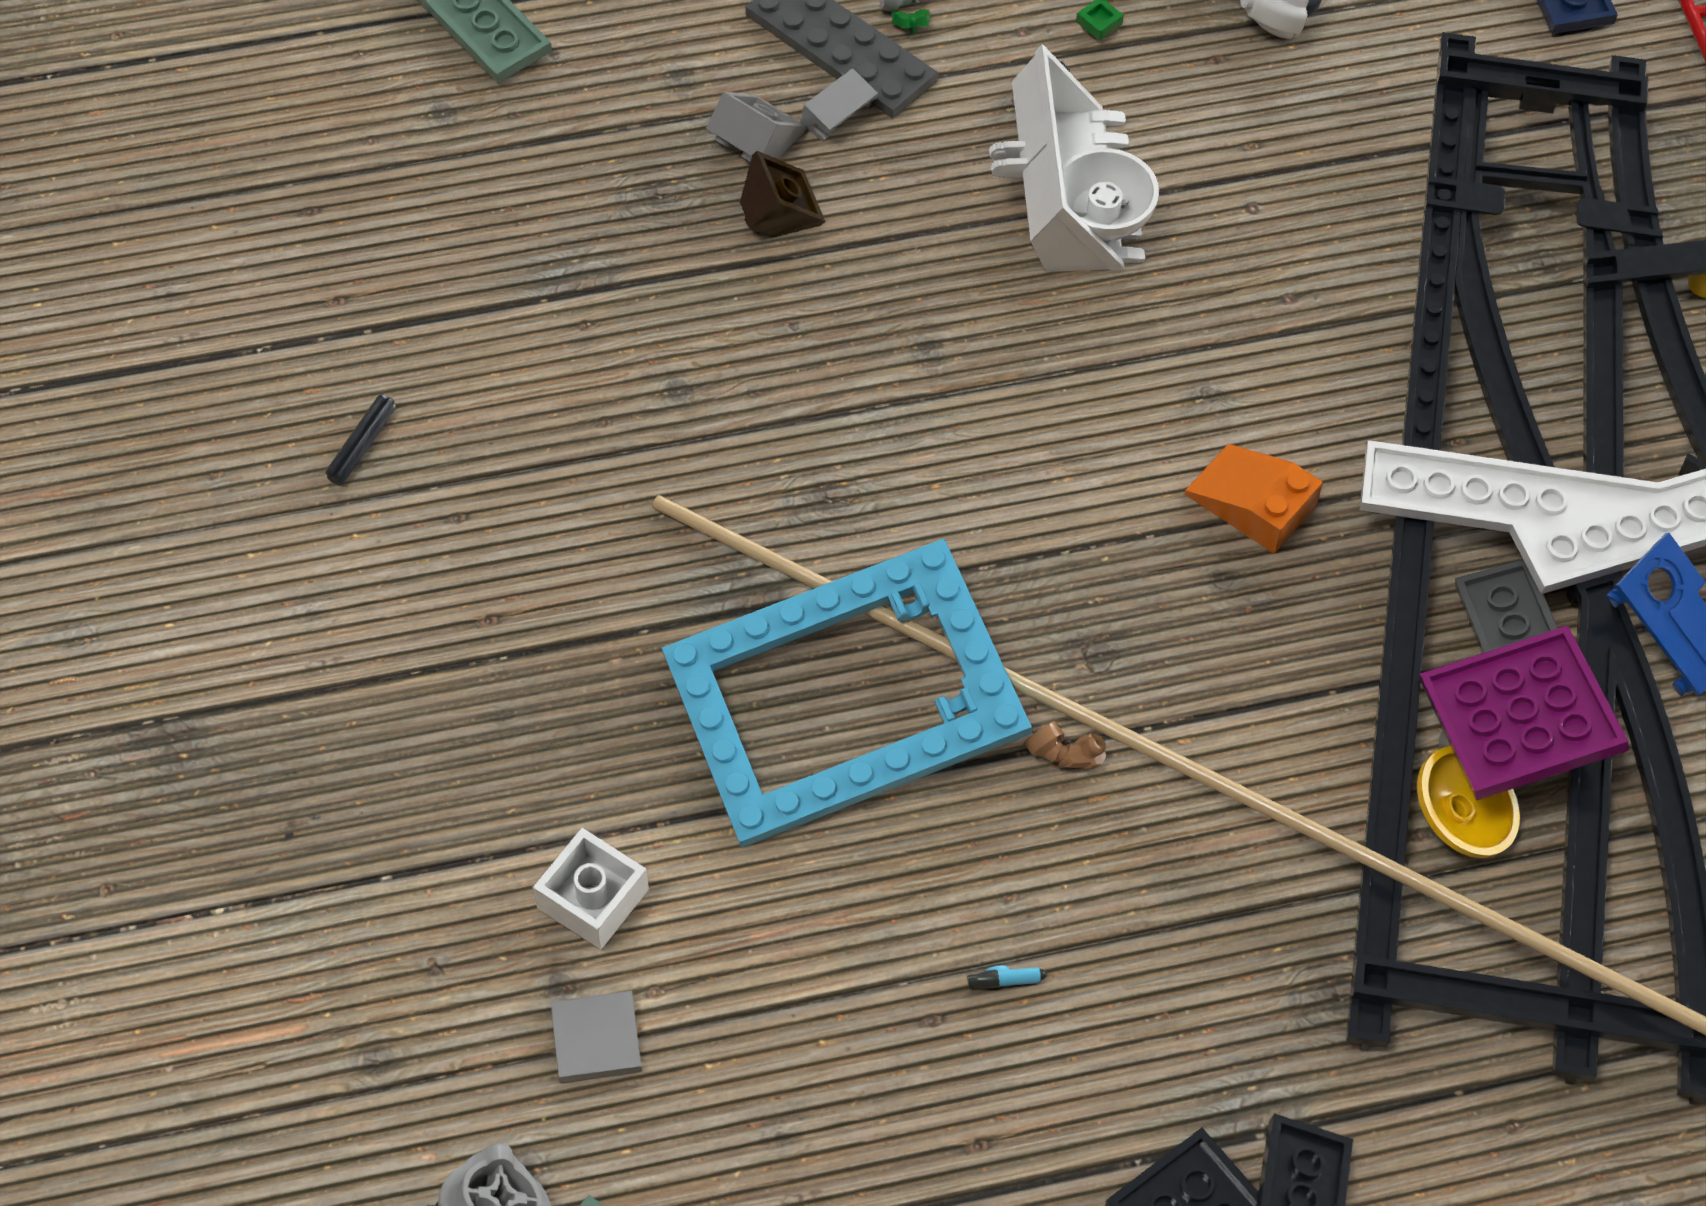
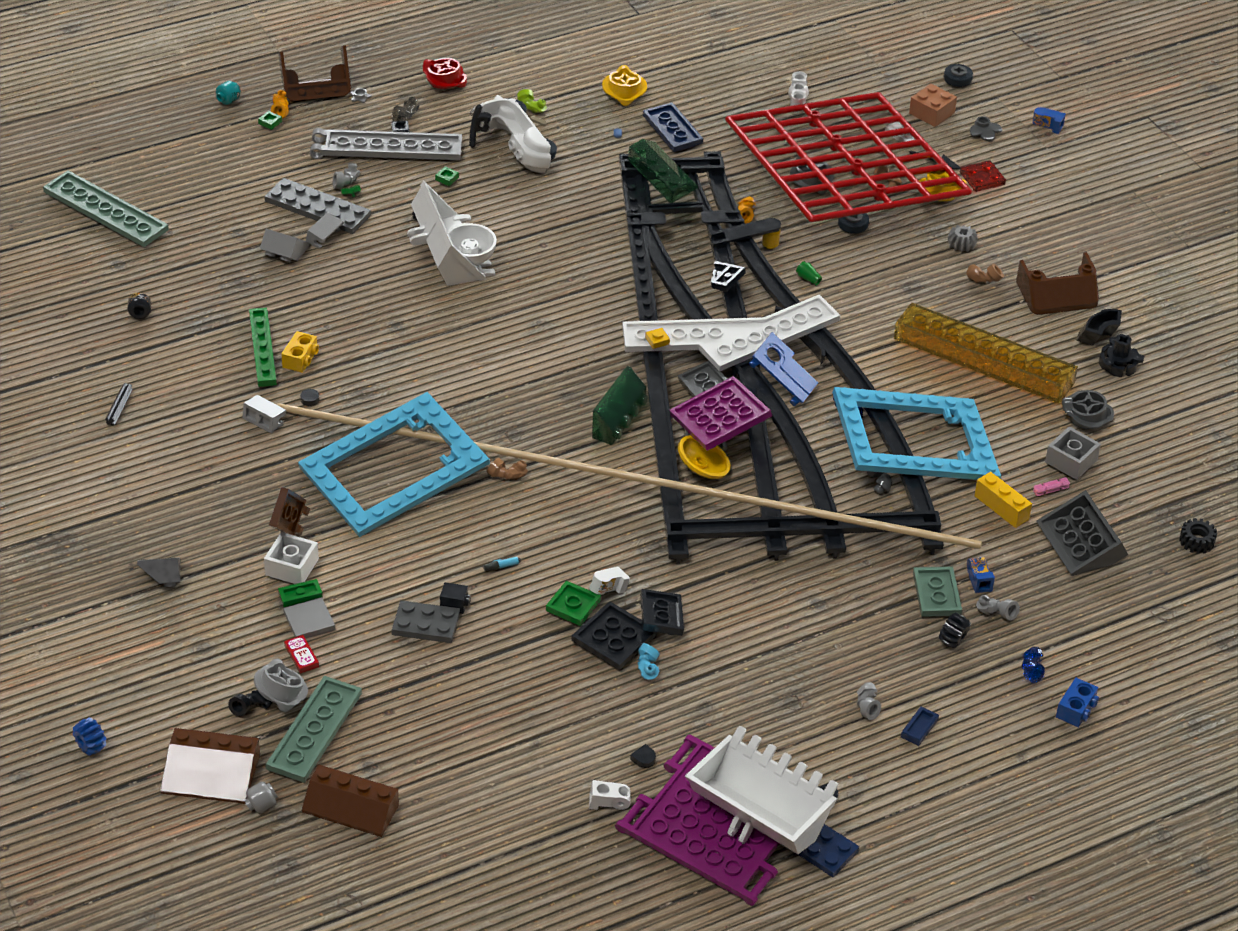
camera: 15 degrees left, 15 degrees down
dark brown slope [740,151,825,238] -> none
orange slope [1185,444,1323,554] -> none
none -> black head [127,292,151,319]
none -> flat silver slope [137,557,181,587]
none -> light grey hinge [242,395,286,434]
none -> green plate [249,307,277,387]
none -> reddish brown tile [269,487,310,536]
none -> green plate [278,579,323,608]
none -> yellow brick [281,331,319,373]
none -> tile [284,635,319,674]
none -> black tile [300,389,319,406]
none -> dark grey plate [392,600,460,643]
none -> black brick [440,582,471,614]
none -> green plate [546,580,601,626]
none -> white leg [589,567,630,595]
none -> clear green slope [592,366,648,445]
none -> clear green slope [628,139,698,203]
none -> yellow plate [645,328,670,349]
none -> black wing [711,261,746,292]
none -> light orange arm [738,196,756,224]

